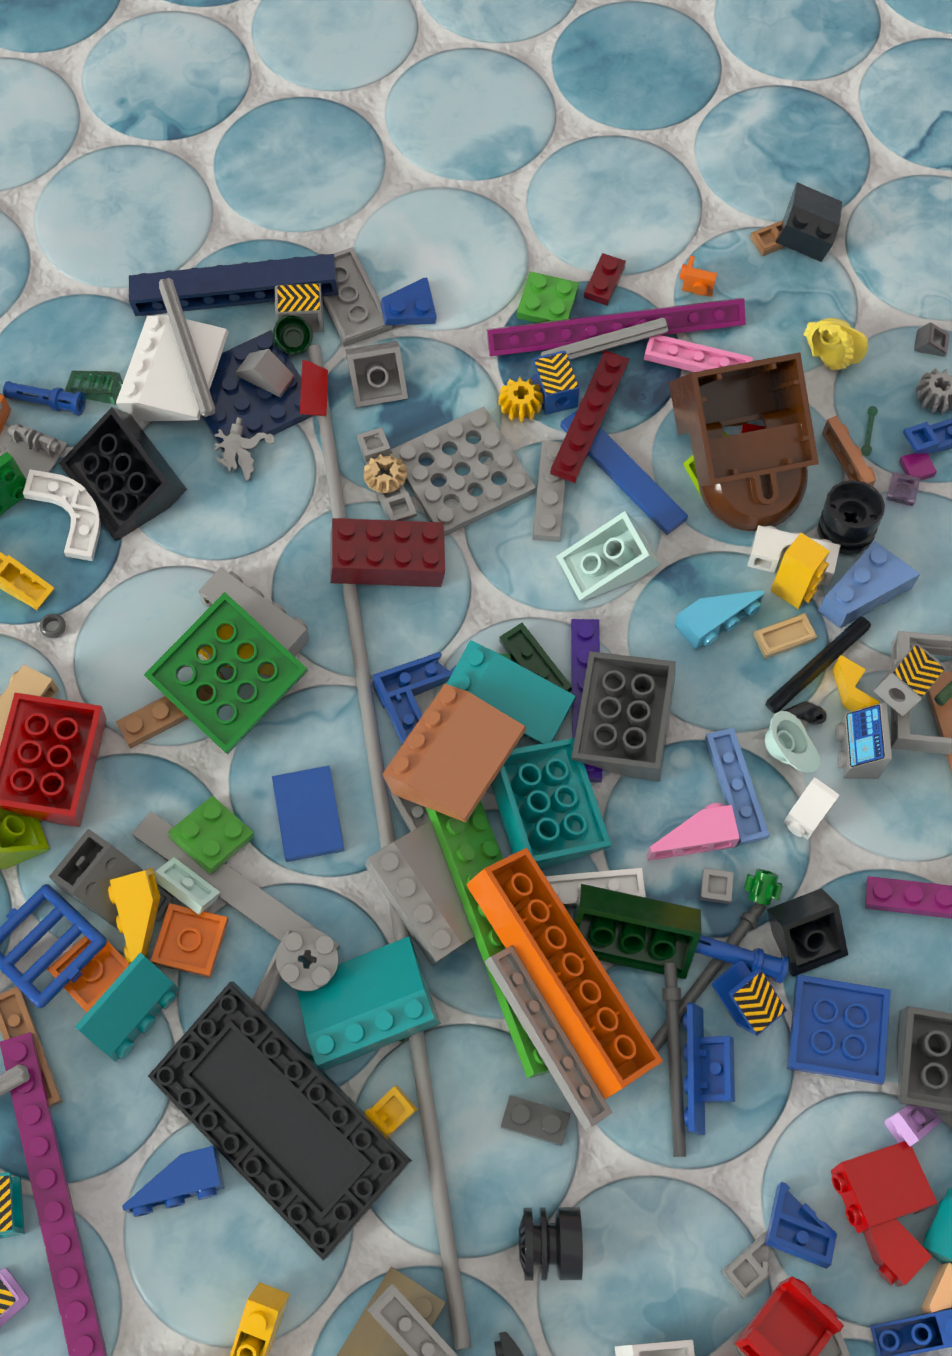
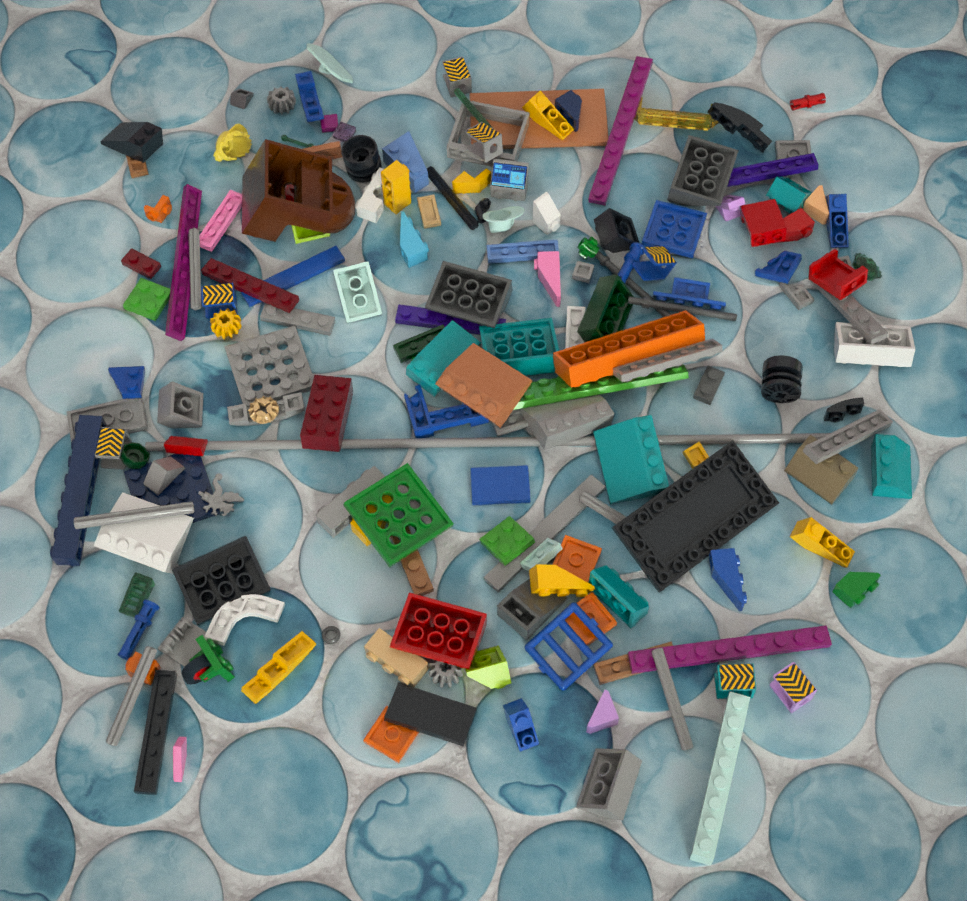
camera: 80 degrees left, 5 degrees down
light grey plate [276,928,338,992] -> none

